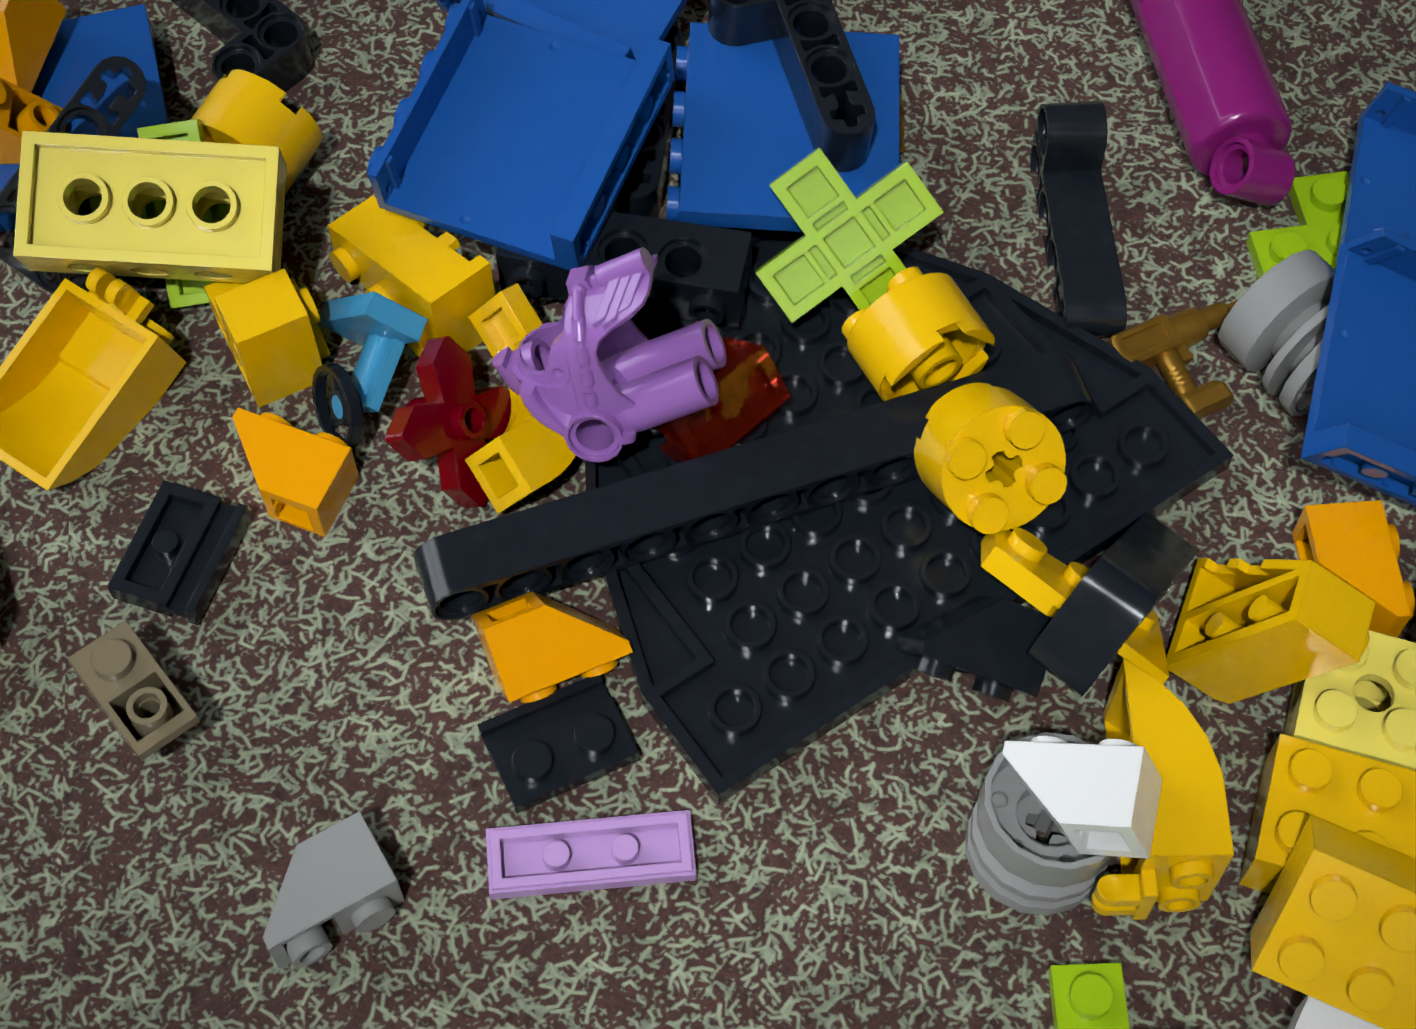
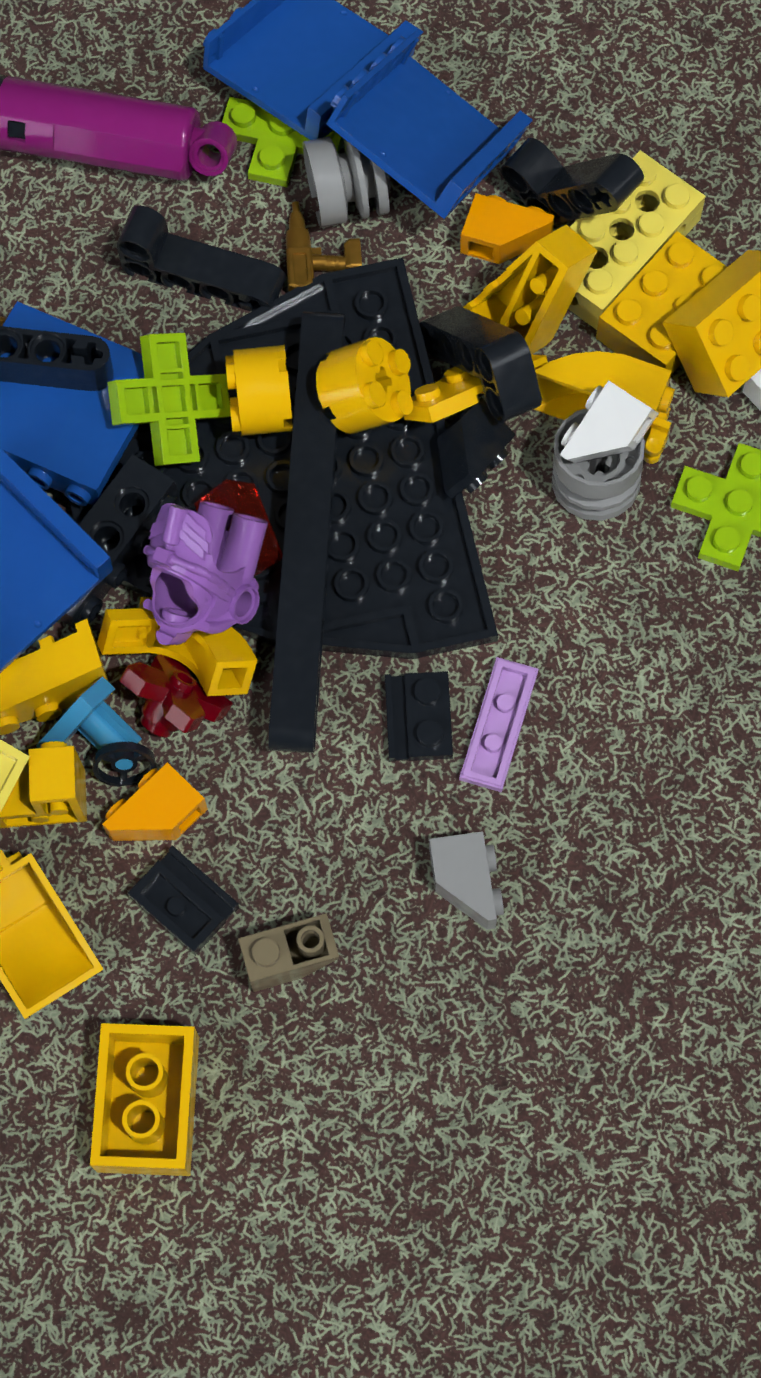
camera: 65 degrees left, 10 degrees up
light orange slope [471,591,633,703] -> none

